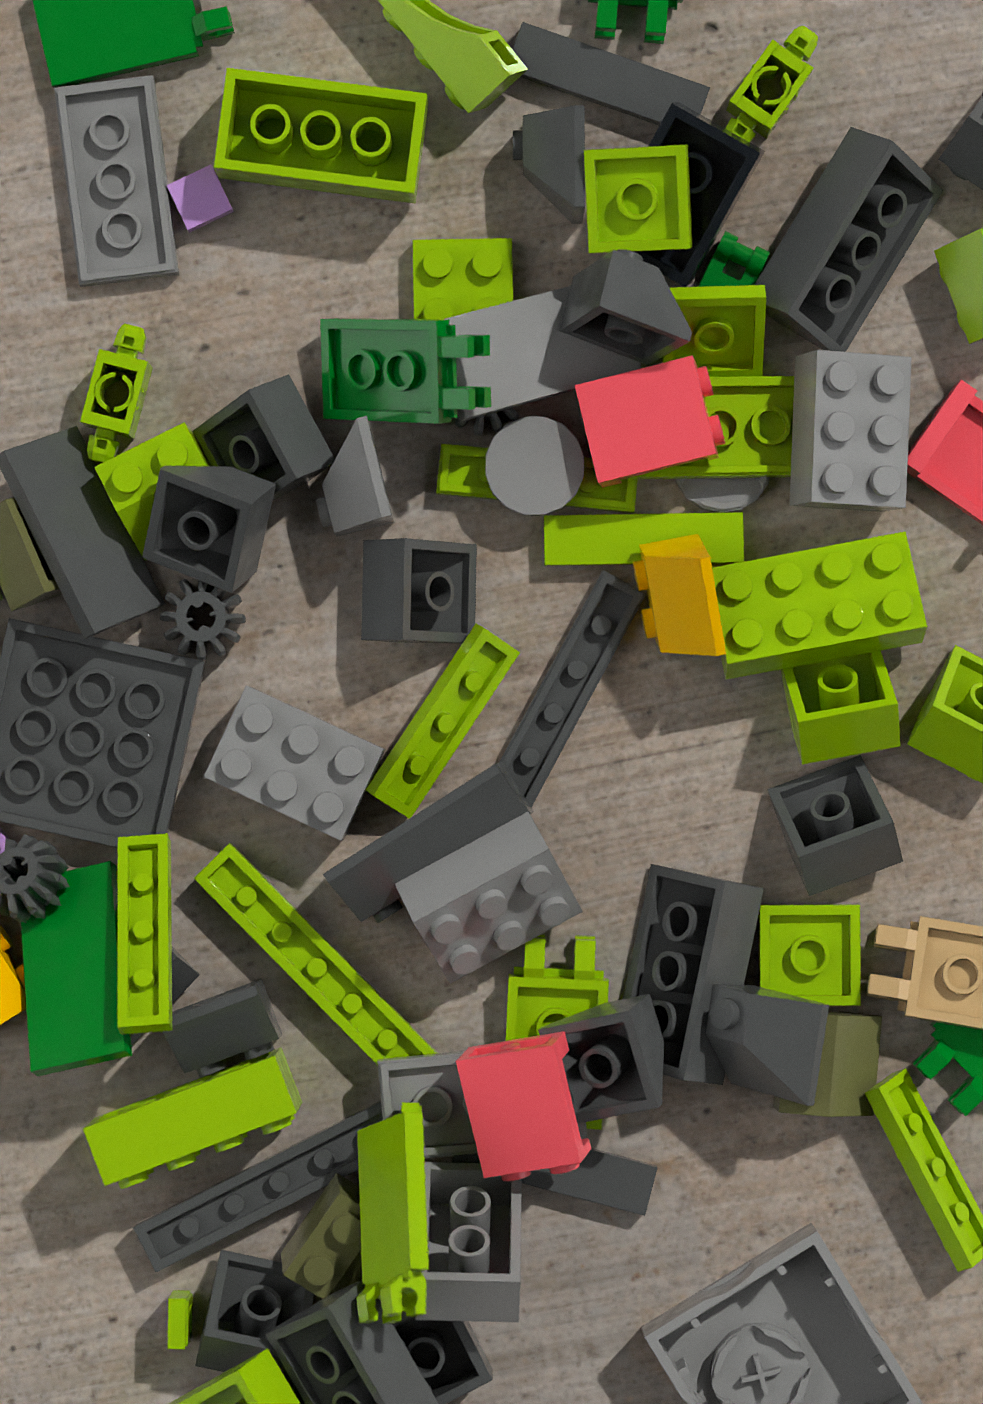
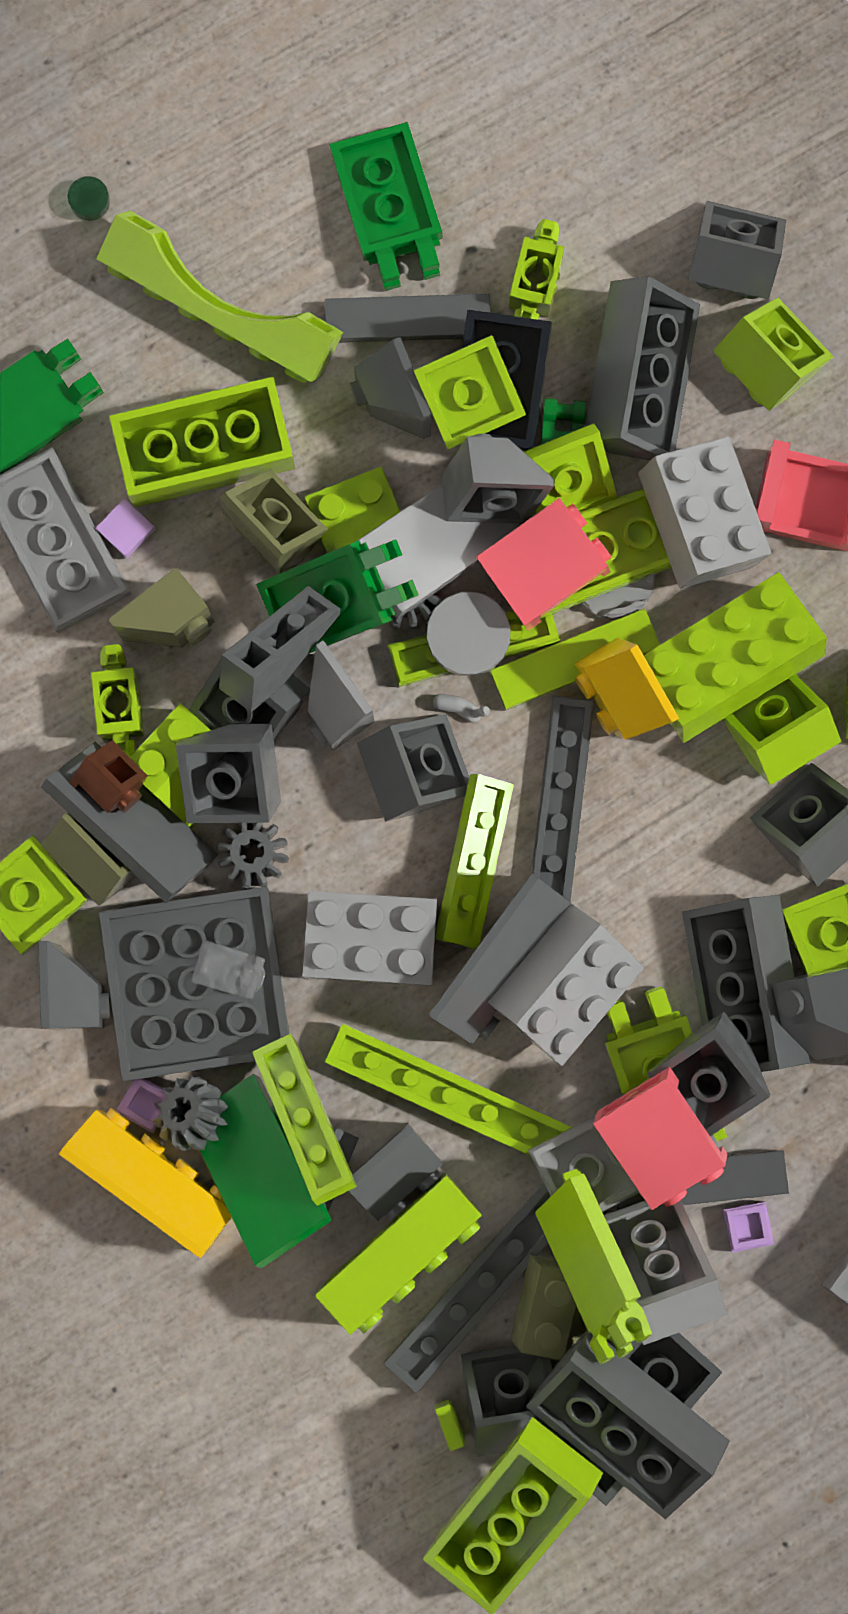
camera: 20 degrees left, 5 degrees down
none -> copper brick [69,740,148,813]
none -> olive slope [108,567,215,648]
none -> clear bracket [191,940,265,1000]
none -> dark grey slope [219,586,340,712]
none -> olive slope [220,469,328,573]
none -> light grey piece [433,694,490,723]
none -> lavender tile [722,1201,774,1253]

